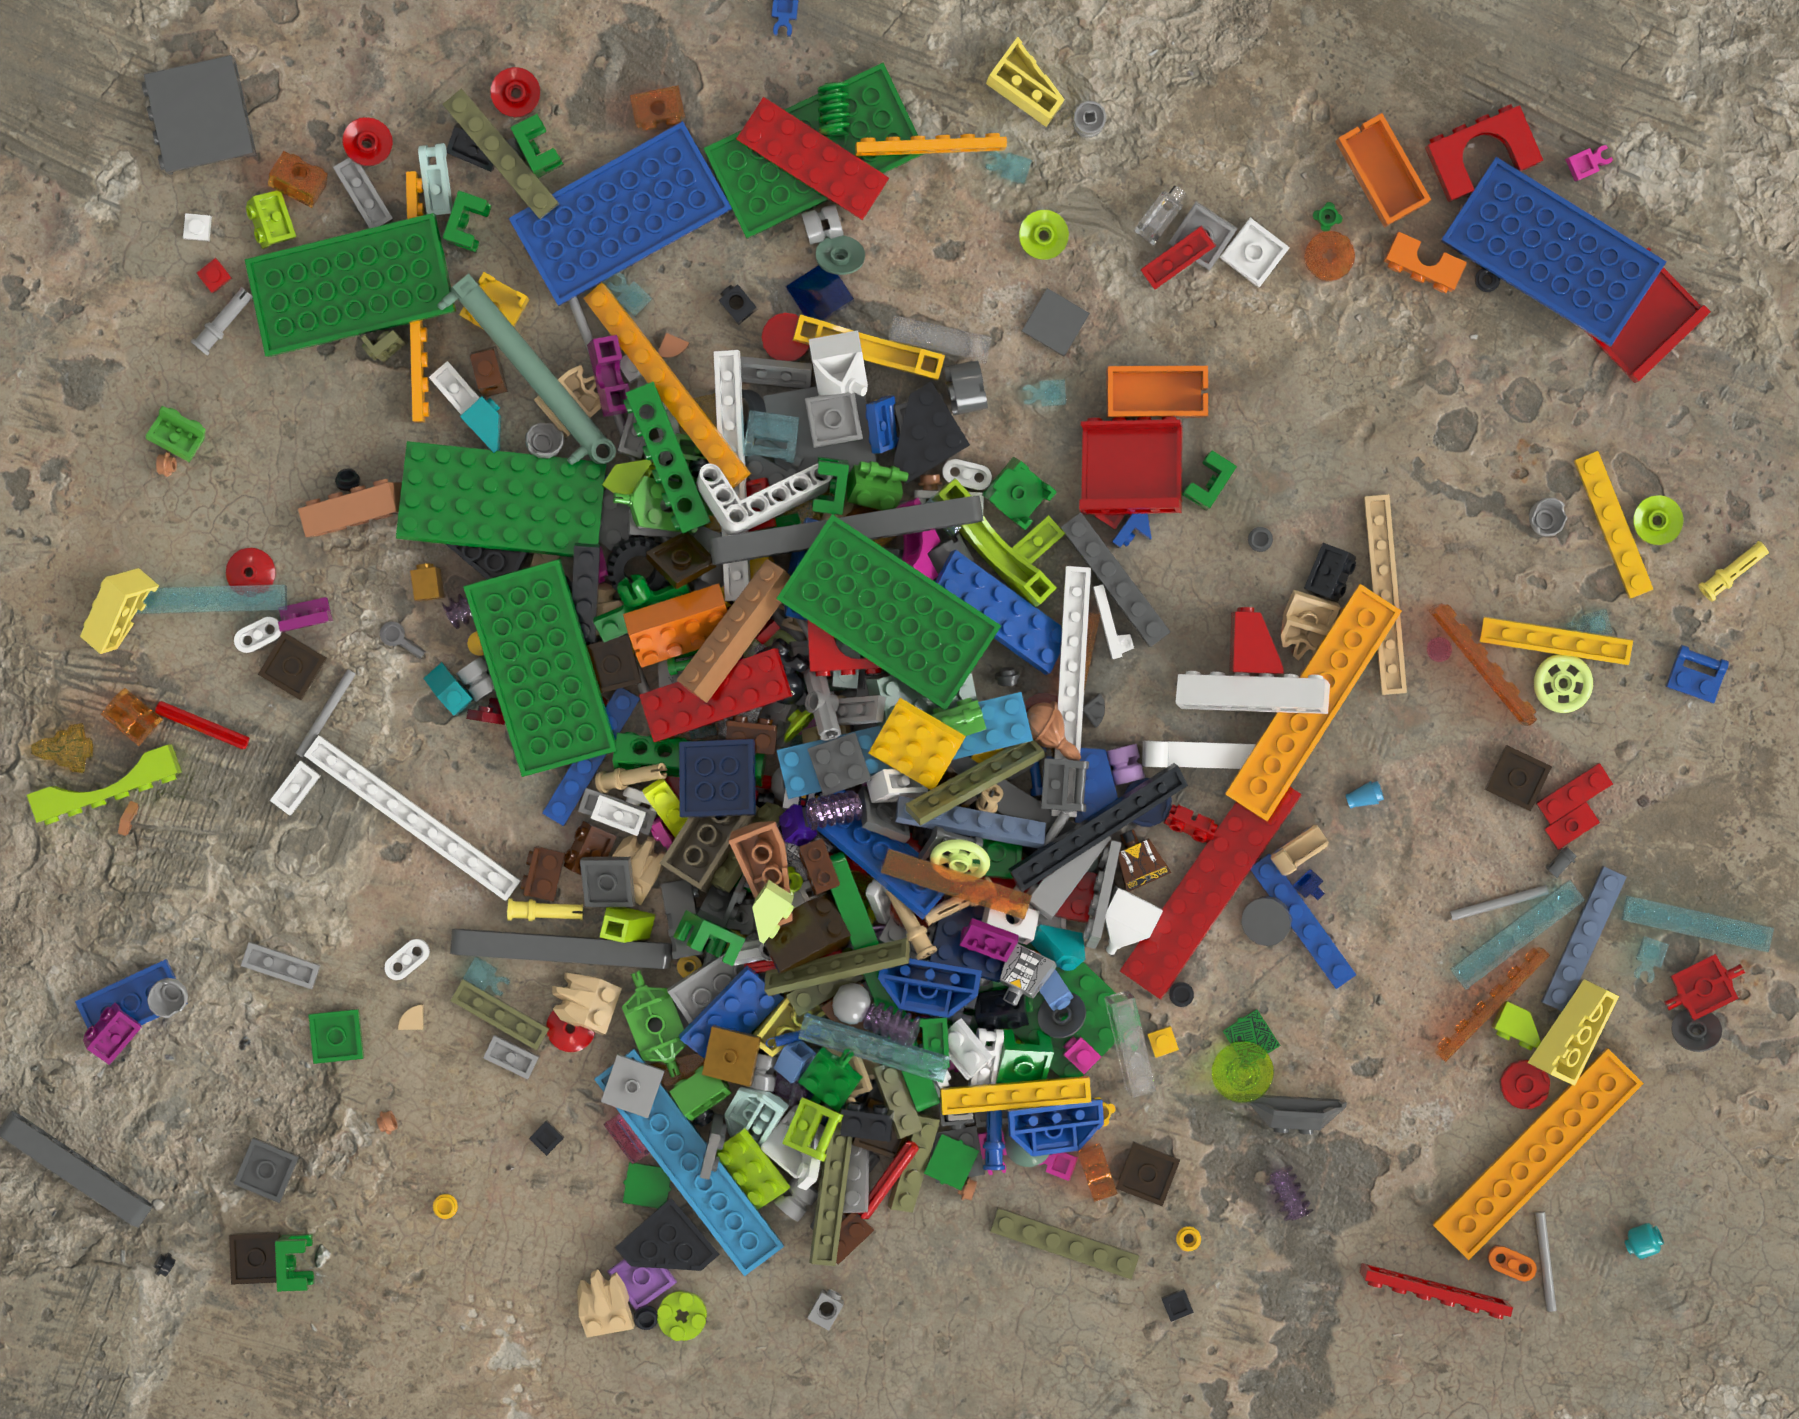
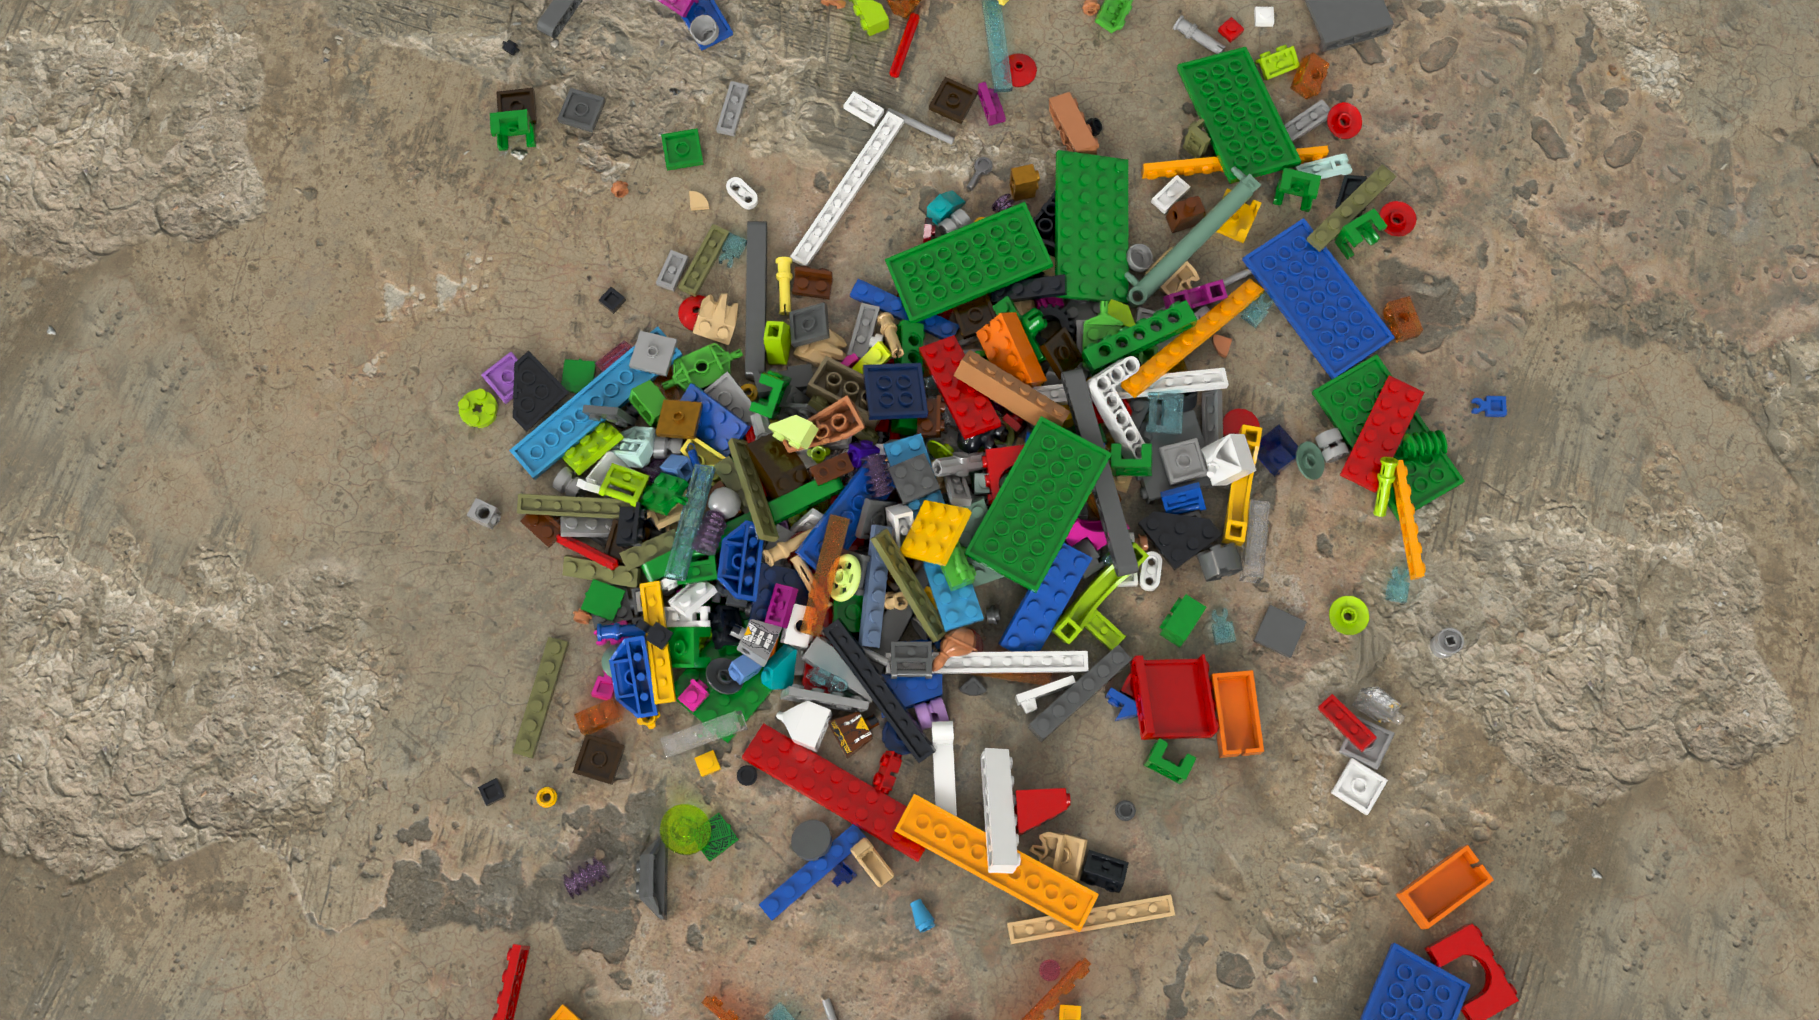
camera: 80 degrees right, 15 degrees down
white plate [234,617,282,653] -> none
yellow plate [433,1194,458,1219] -> none
teal slope [460,396,501,453] -> none
reddish brown bracket [564,821,617,875] -> none
tan plate [577,1269,635,1337] -> none
white plate [591,795,647,836] -> none
black plate [633,1305,658,1330] -> none
black brick [719,284,758,325] -> none
bright green brick [846,461,908,510] -> none
green panel [982,457,1057,530] -> none
light yellow wedge [986,37,1065,127] -> none
clear orange plate [1304,231,1355,282] -> none
green plate [1313,202,1343,232] -> none
orange arch [1383,232,1467,293] -> none
black plate [1475,268,1500,292] -> none
none -> black plate [636,619,674,650]
none -> clear light blue plate [806,666,848,694]
none -> green brick [1159,594,1207,648]
none -> lime pin [1373,457,1399,517]

